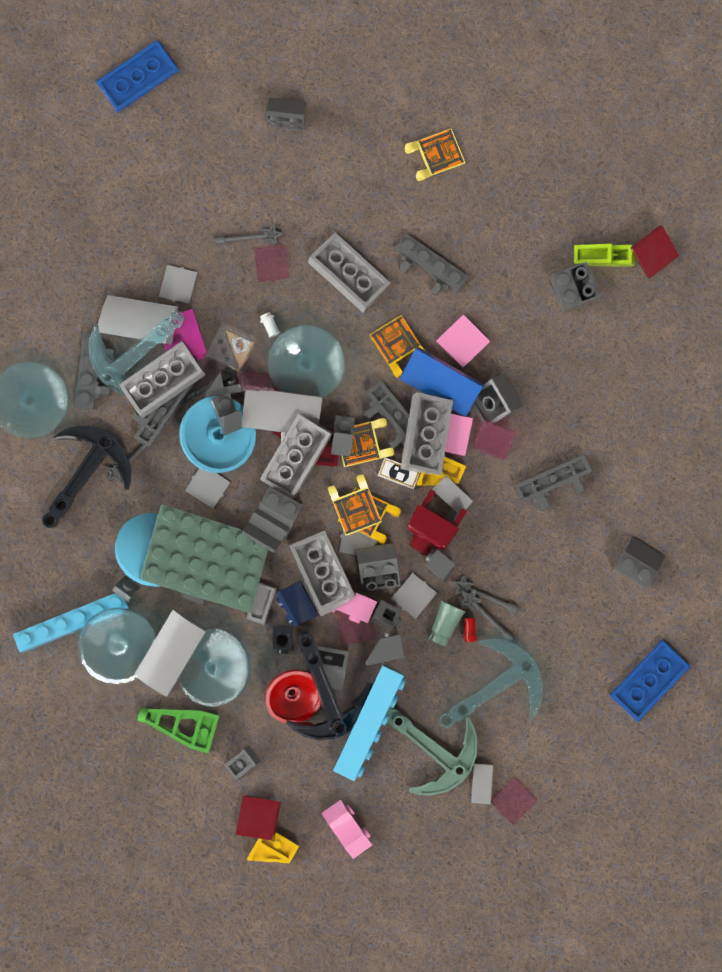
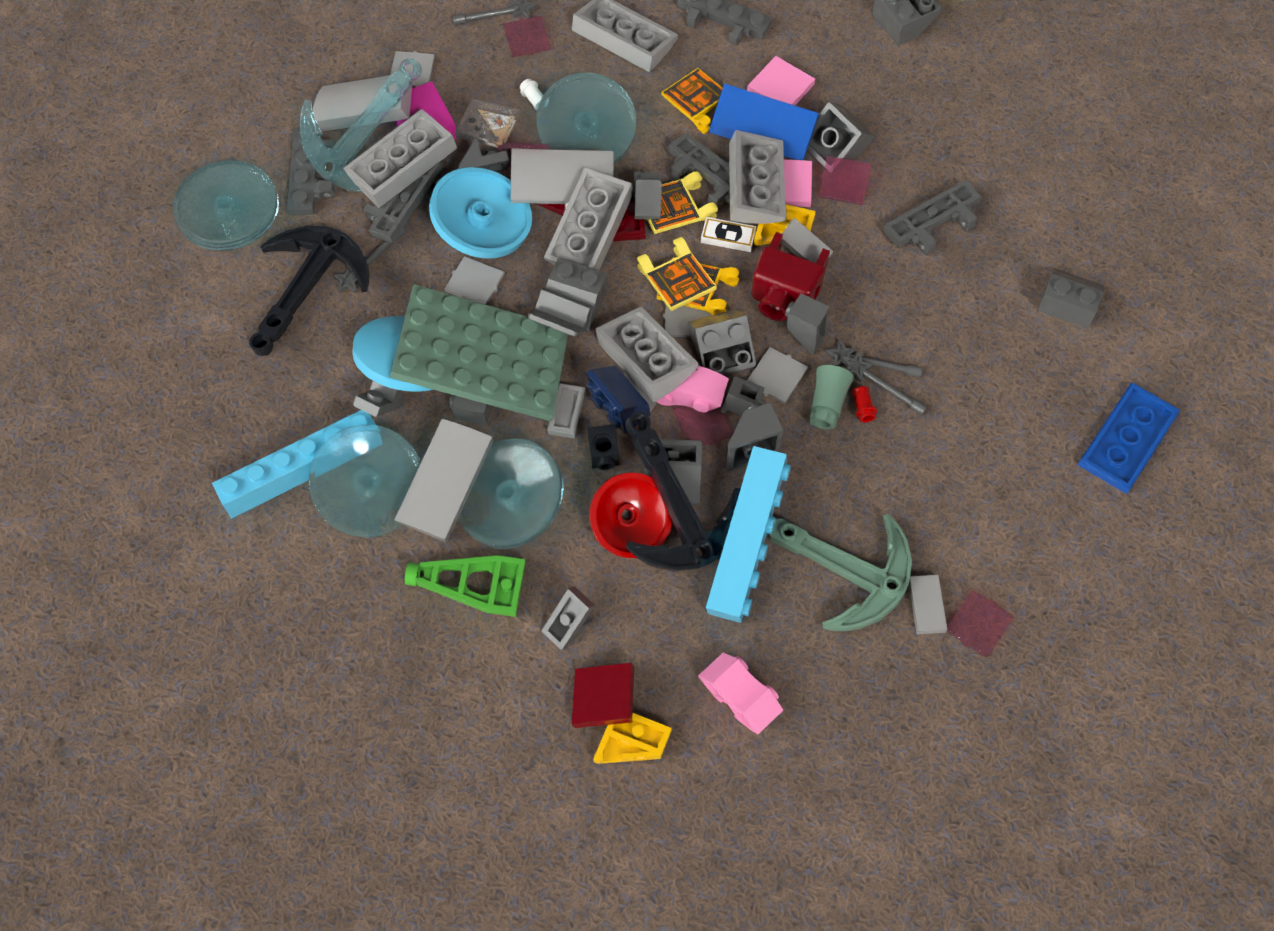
camera: 10 degrees left, 20 degrees down
dark grey slope [210,393,242,436] -> none
clear light blue piece [439,639,543,728] -> none

